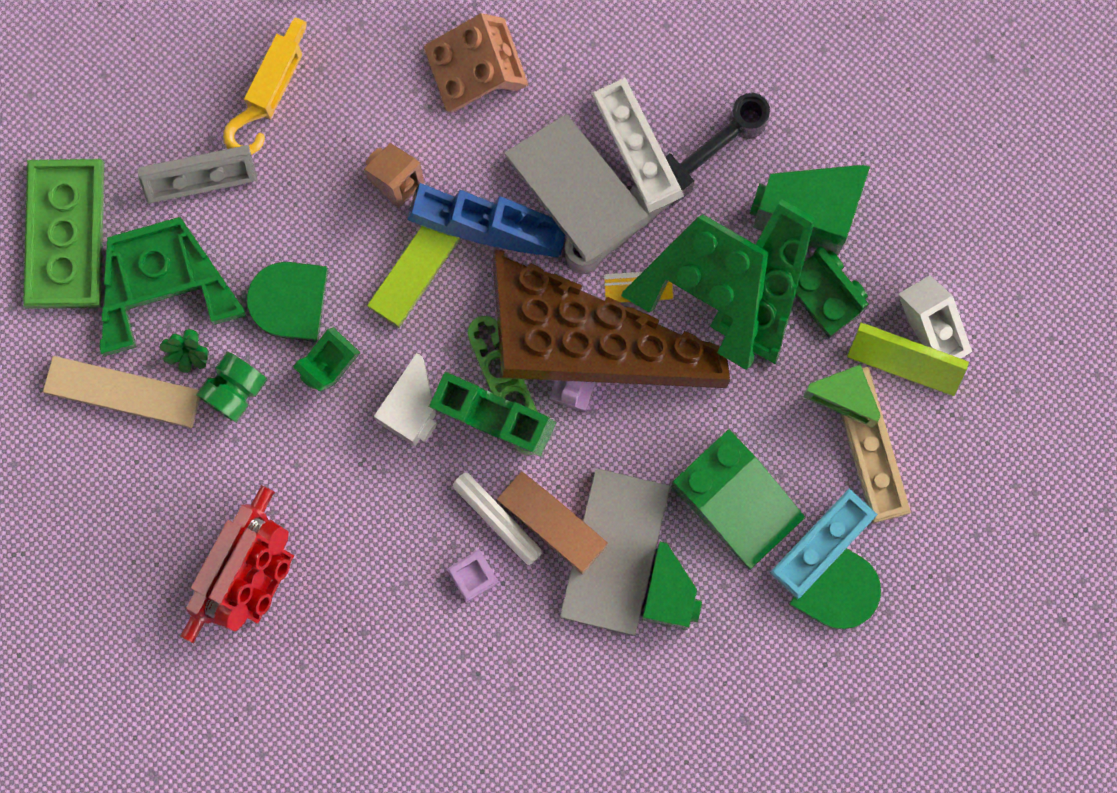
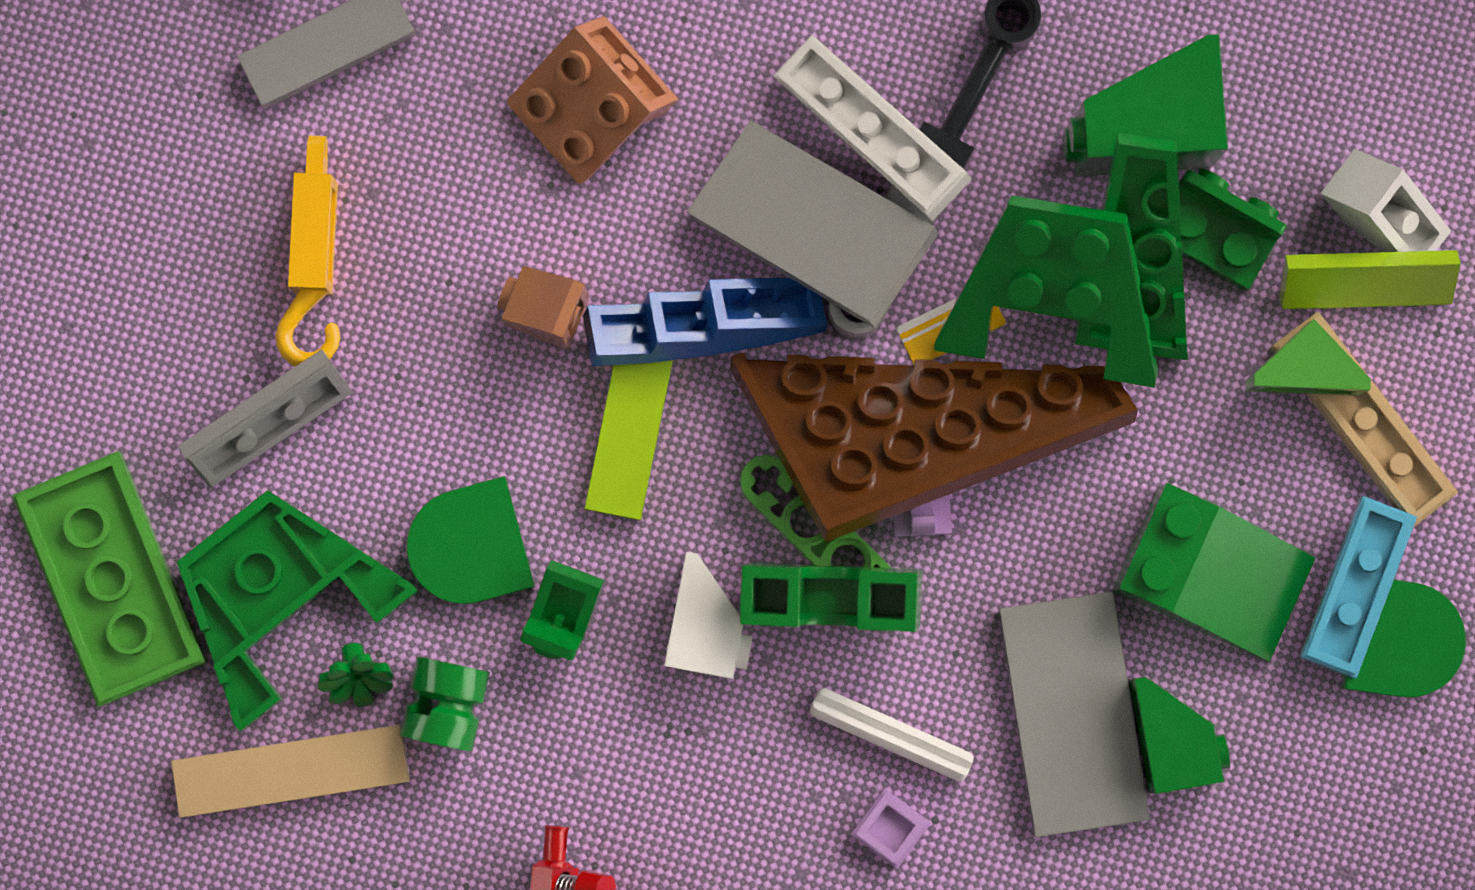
camera: 25 degrees left, 5 degrees up
nougat slope [496,471,608,575] -> none

